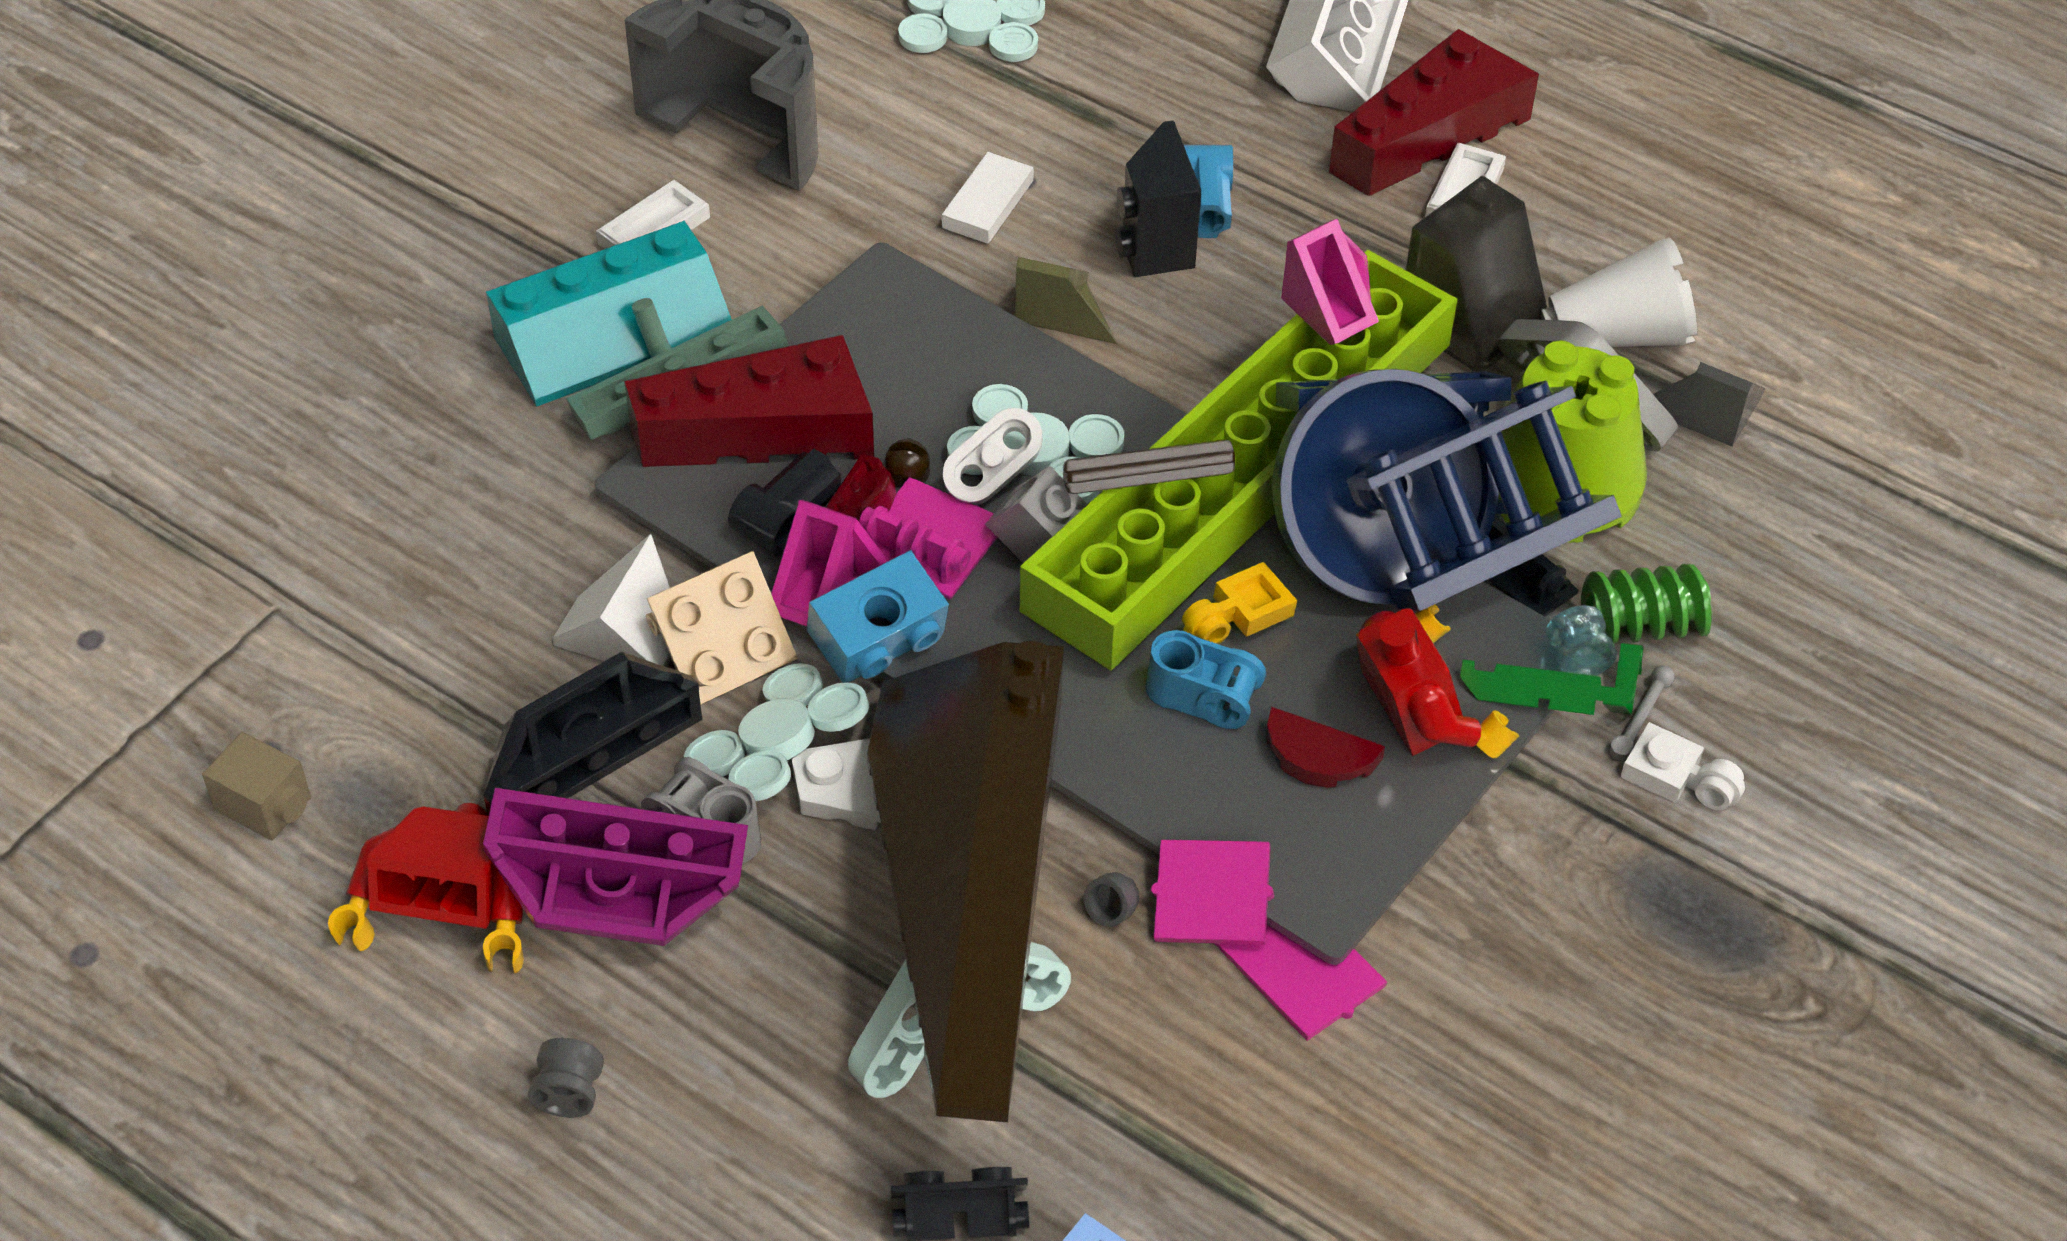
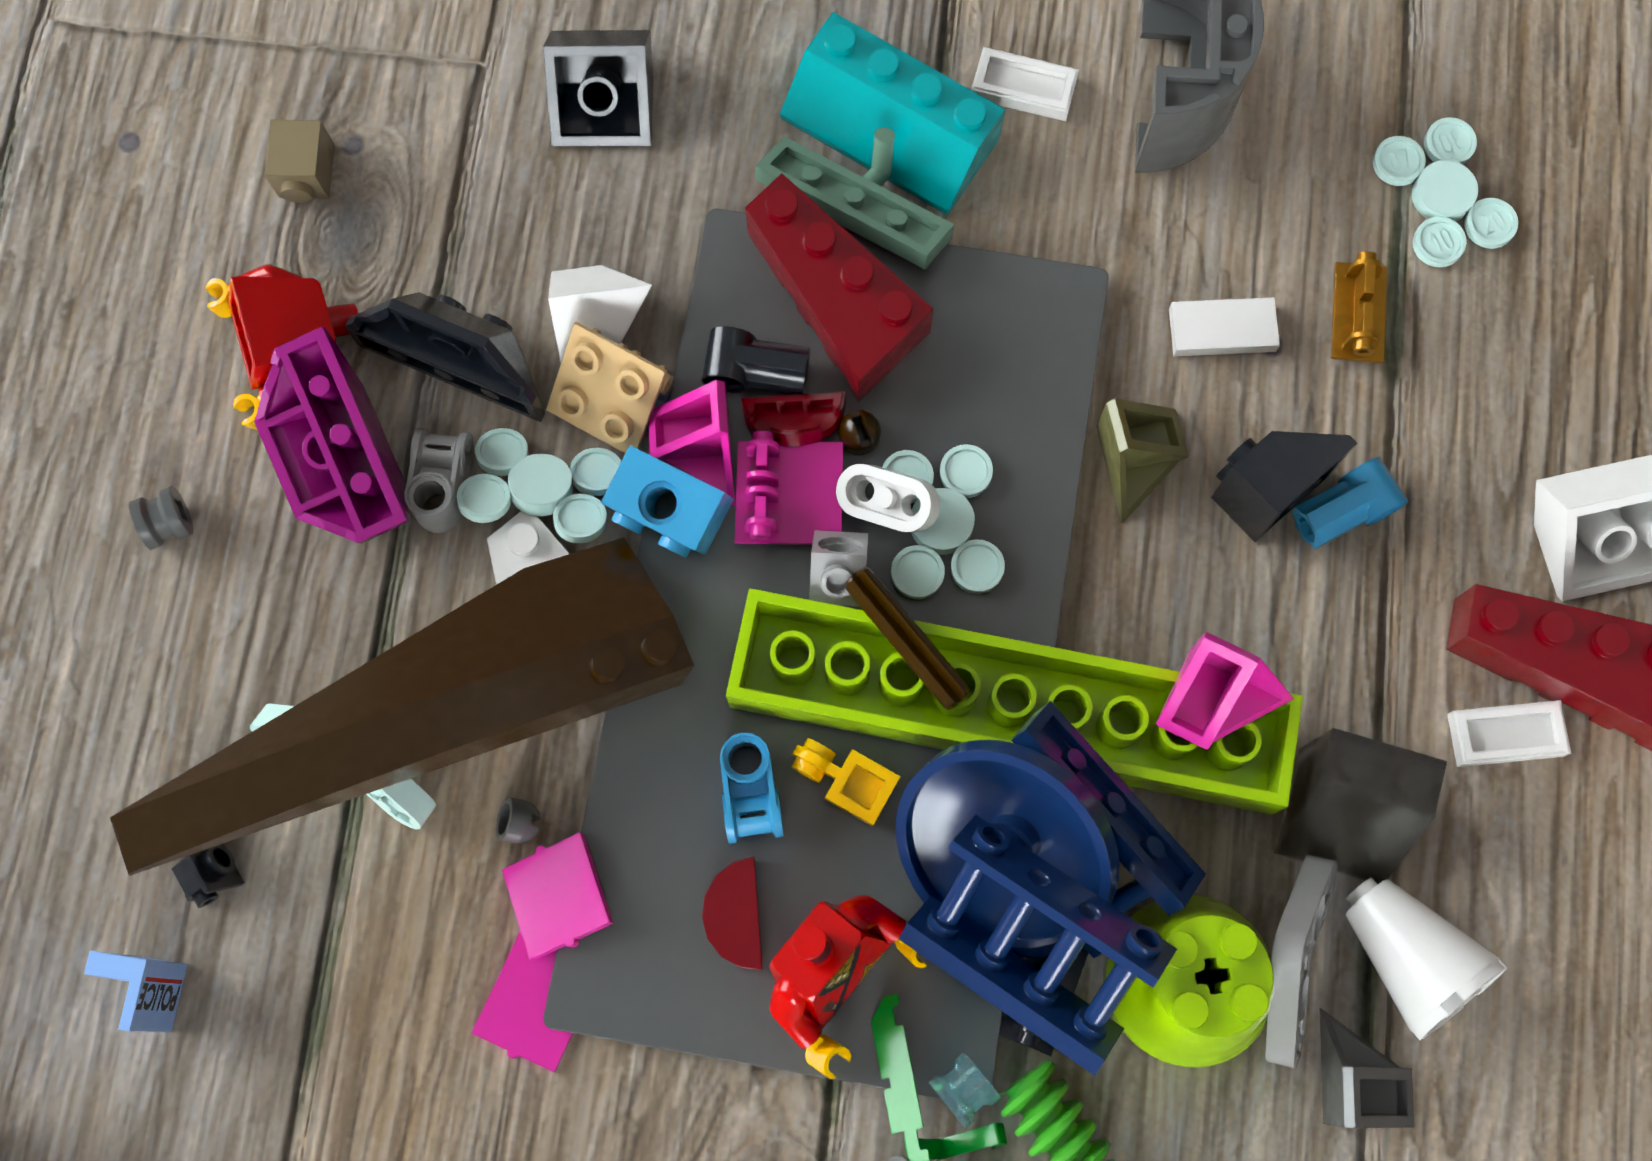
camera: 65 degrees right, 25 degrees up
none -> black slope [543,30,653,146]
none -> pearl gold hinge [1331,251,1387,364]

